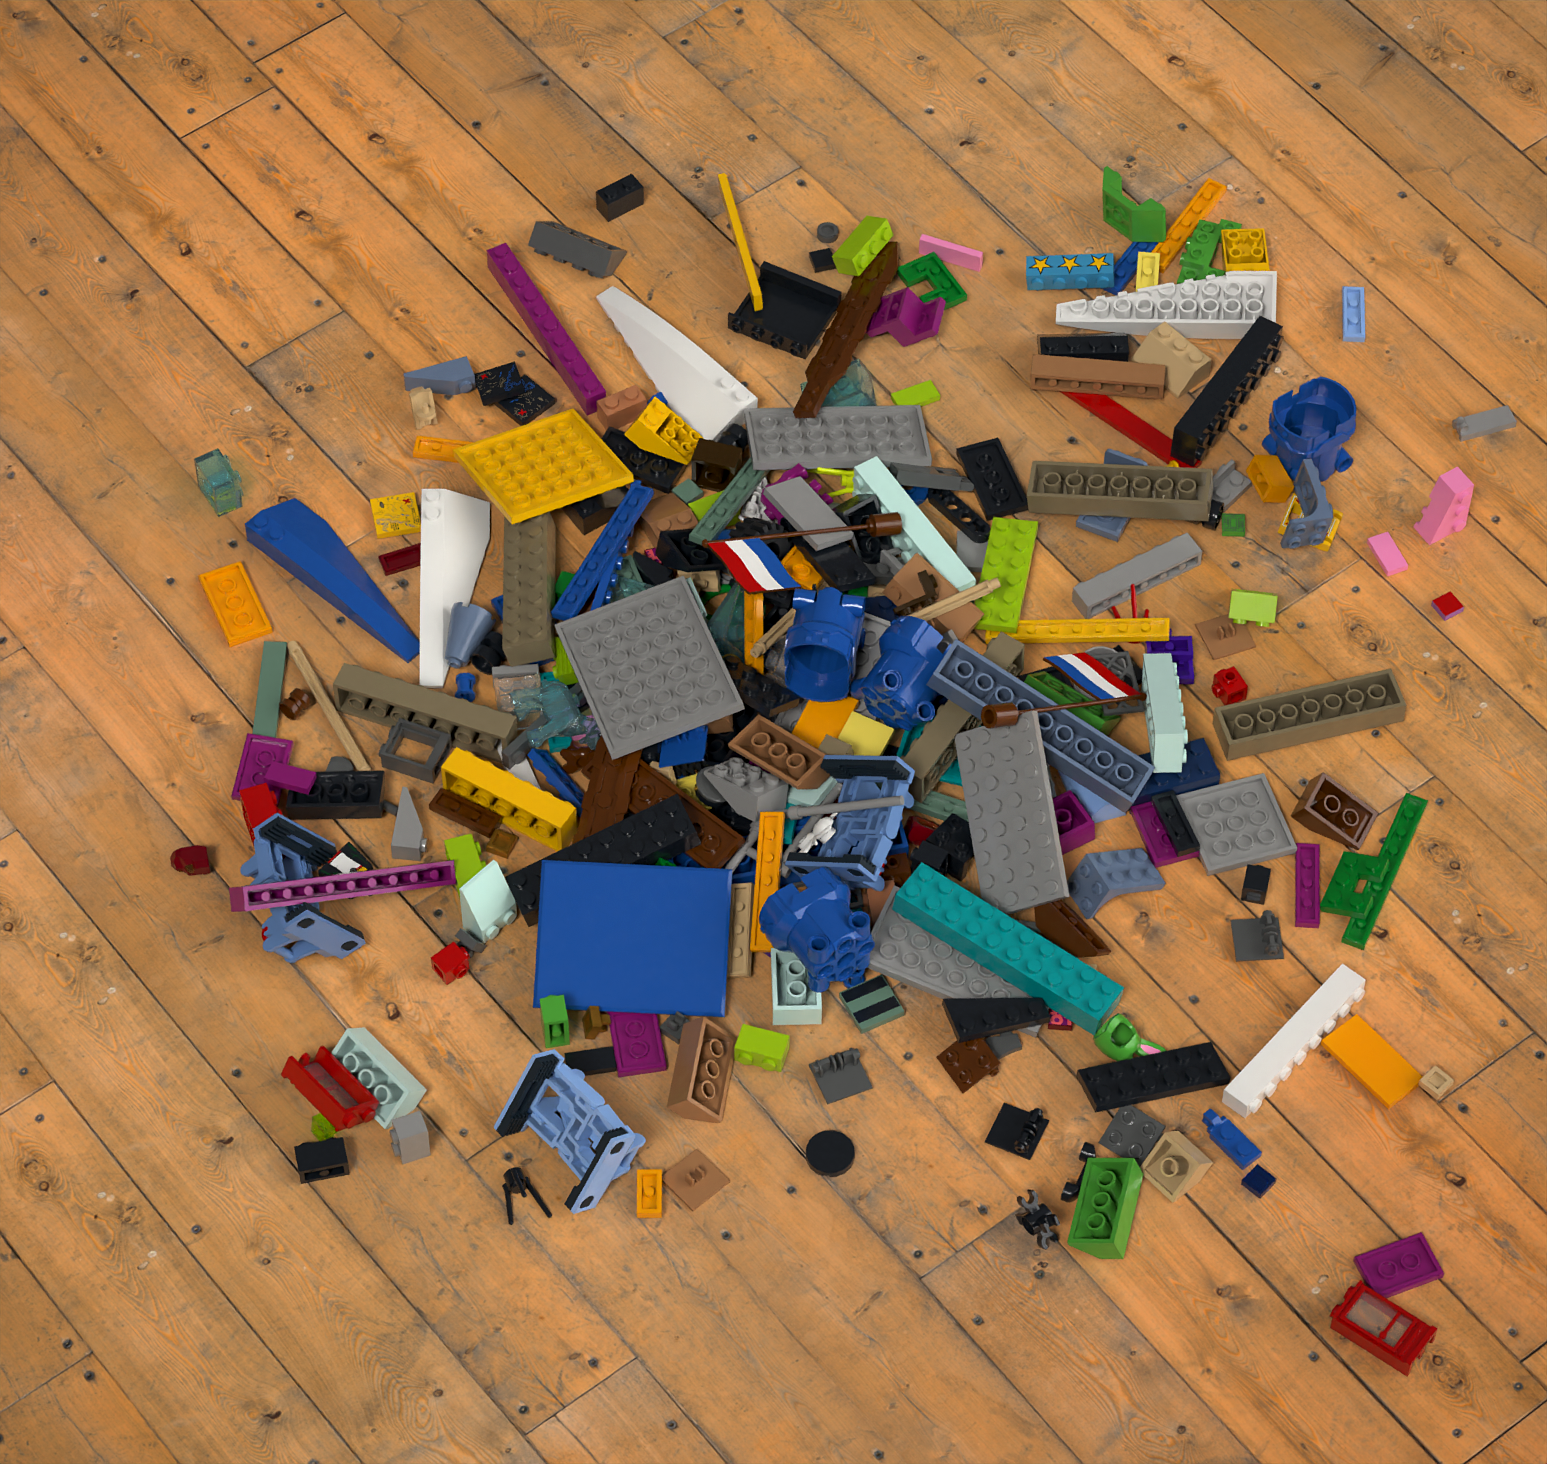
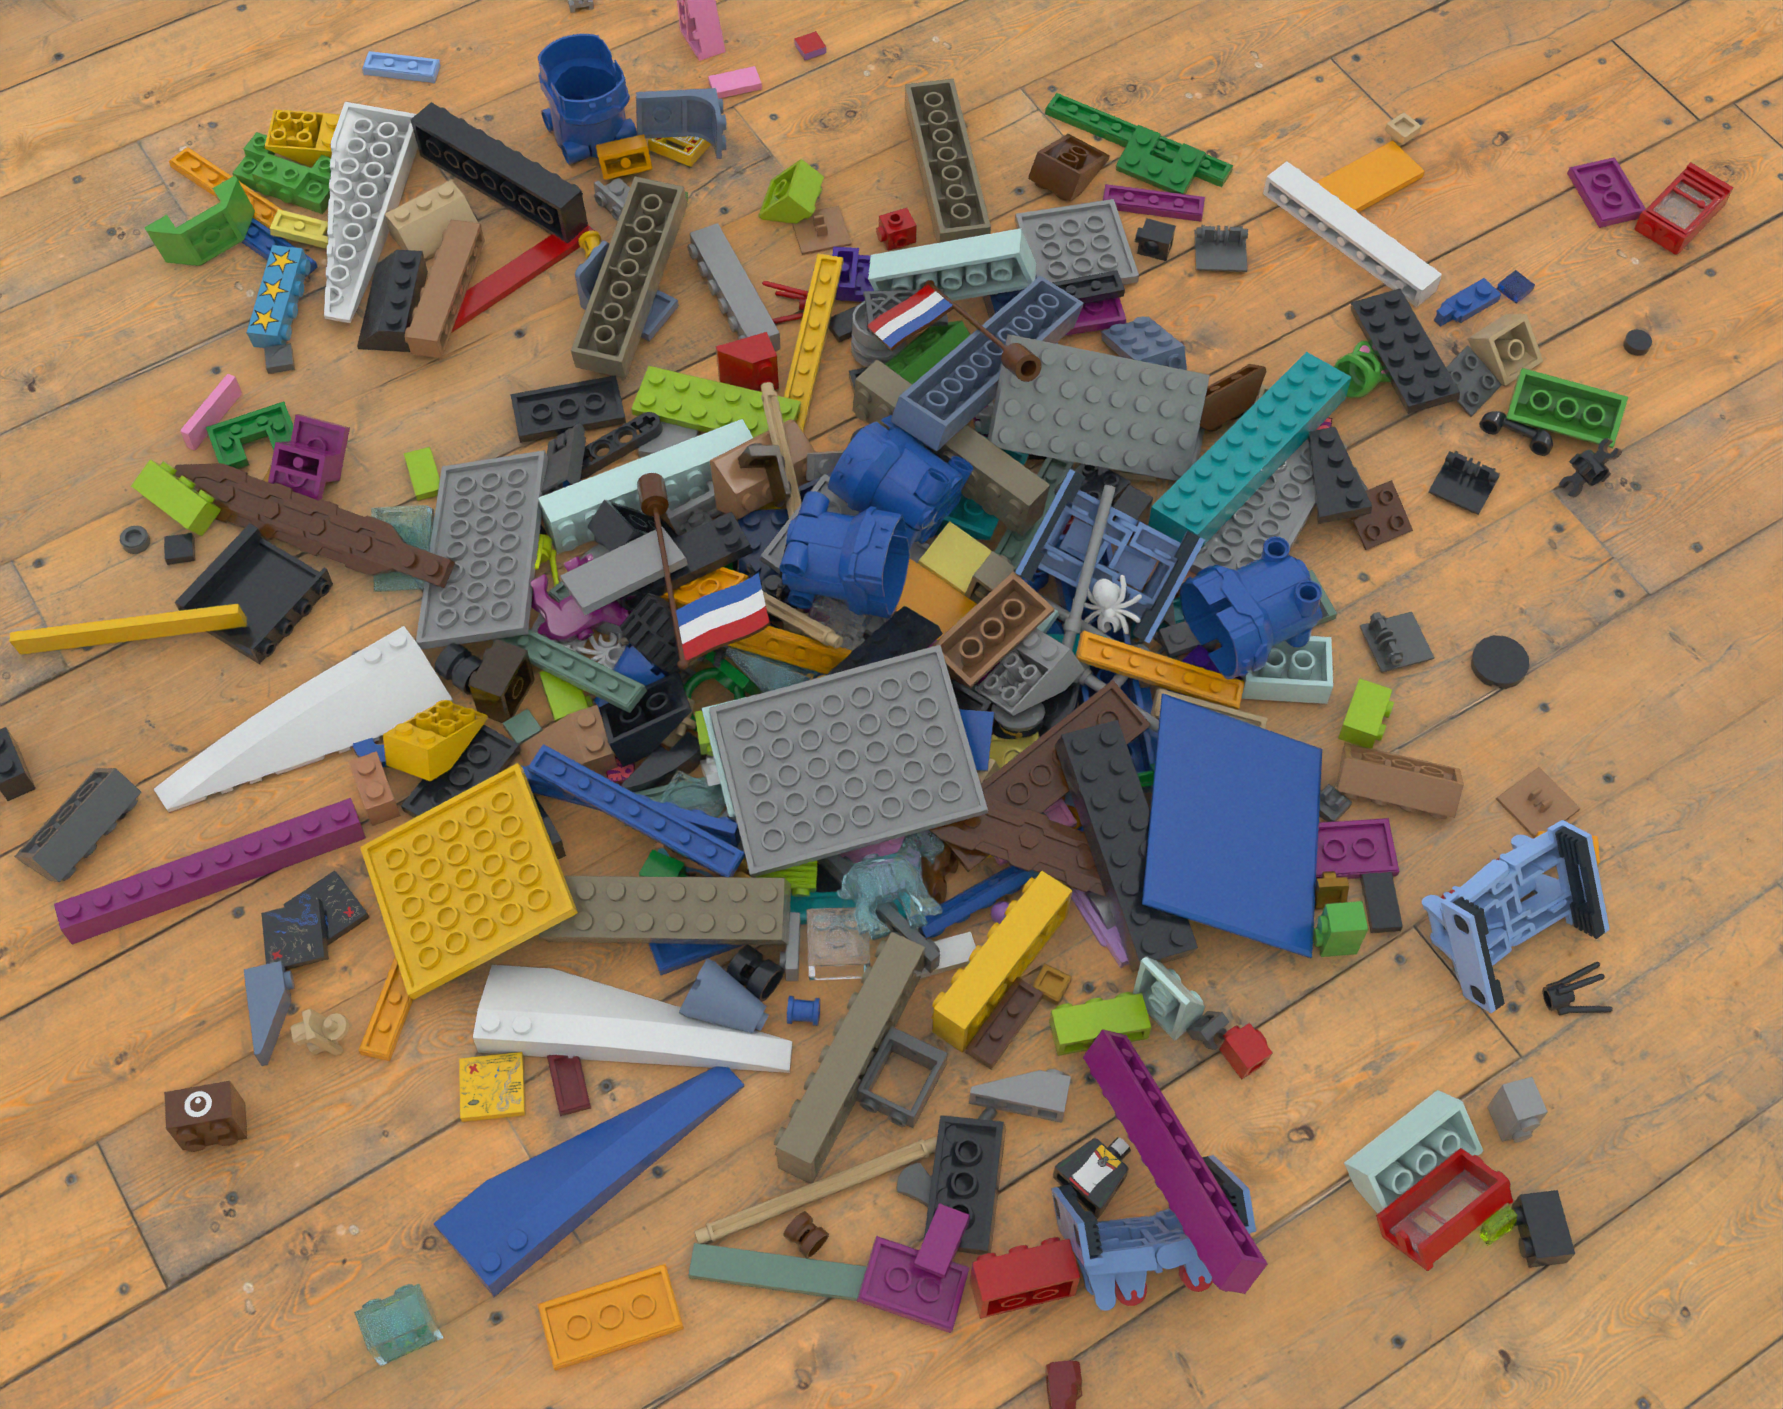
camera: 85 degrees left, 5 degrees up
none -> reddish brown brick [164,1081,247,1152]
none -> dark grey tile [264,343,295,374]
none -> red slope [716,332,779,392]
none -> black tile [1623,329,1652,356]

